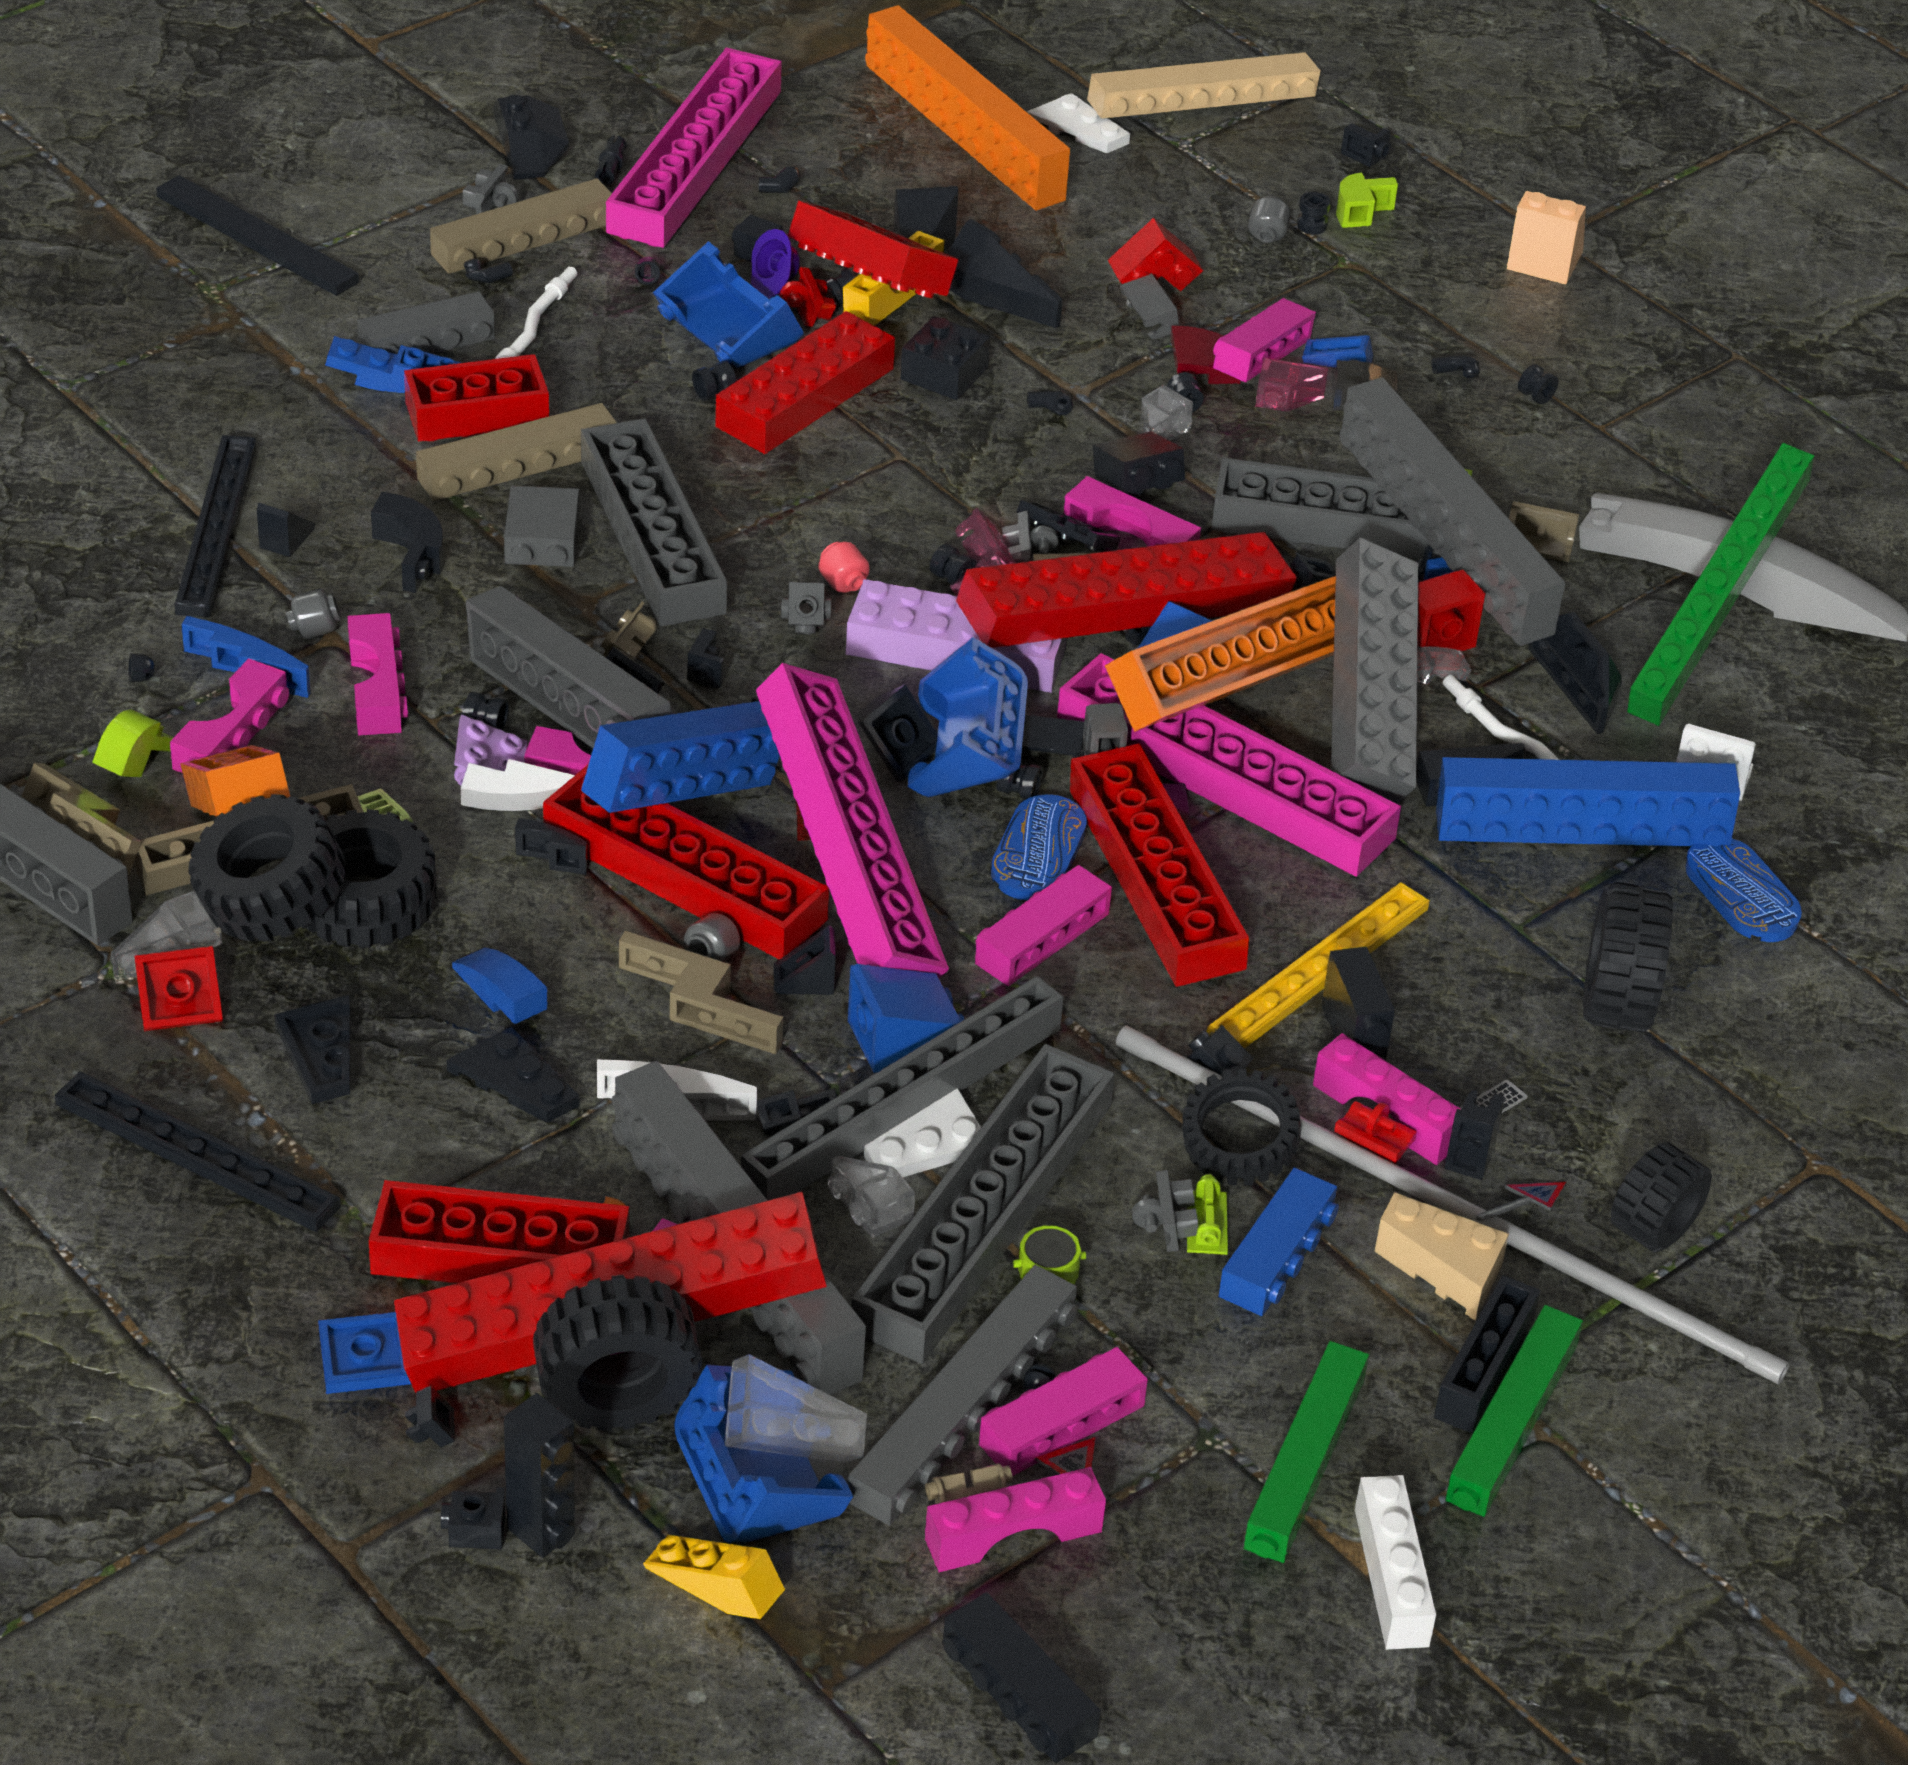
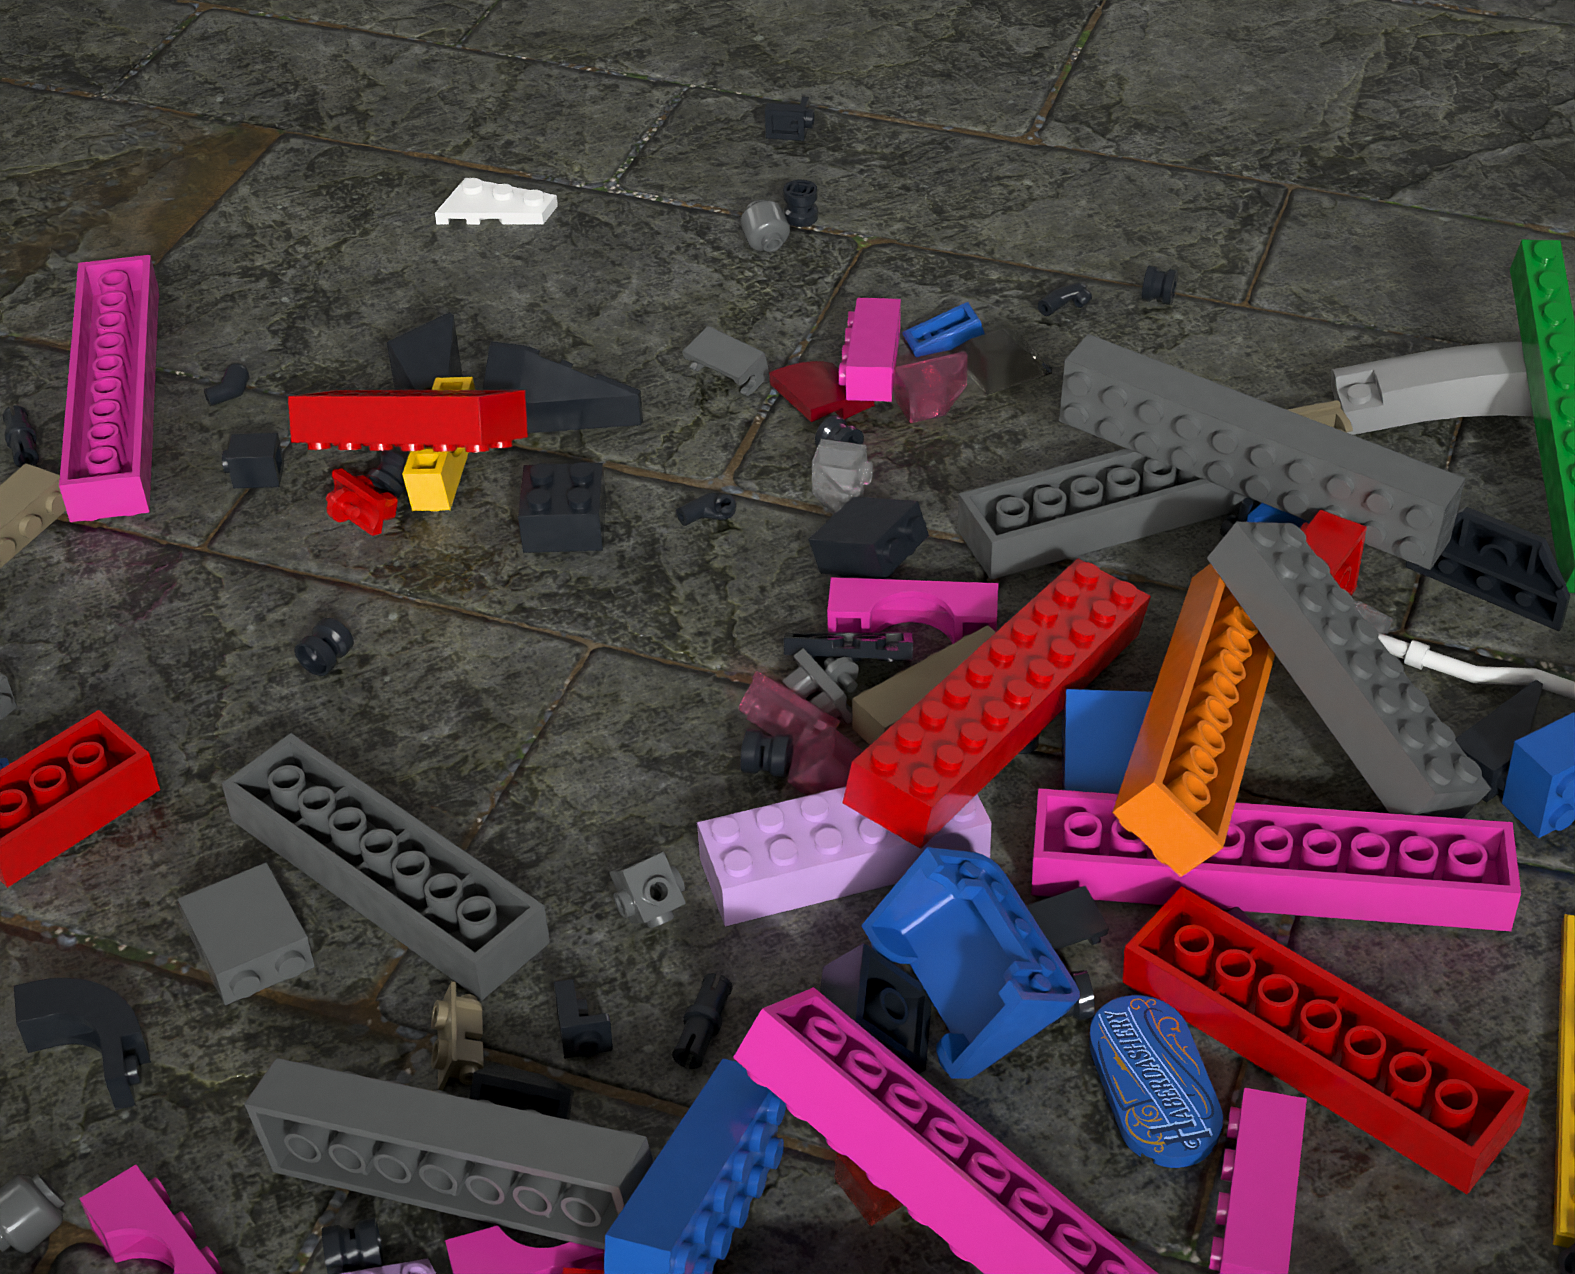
camera: 25 degrees left, 0 degrees up
dark tan brick [416,403,617,501] -> none
white bar [495,267,577,359] -> none
black hinge [635,257,660,285] -> none
blue windscreen [653,241,804,369] -> none
red brick [715,311,895,454] -> none
dark purple piece [751,229,800,299] -> none
coral head [818,542,870,593] -> none
orange brick [865,5,1070,211] -> none
dark grey brick [1081,703,1128,757] -> none
tan brick [1087,52,1320,119] -> none
red brick [1108,218,1204,292] -> none
black bracket [1290,555,1336,592] -> none
lime brick [1336,173,1398,228] -> none
light nougat slope [1507,191,1586,284] -> none

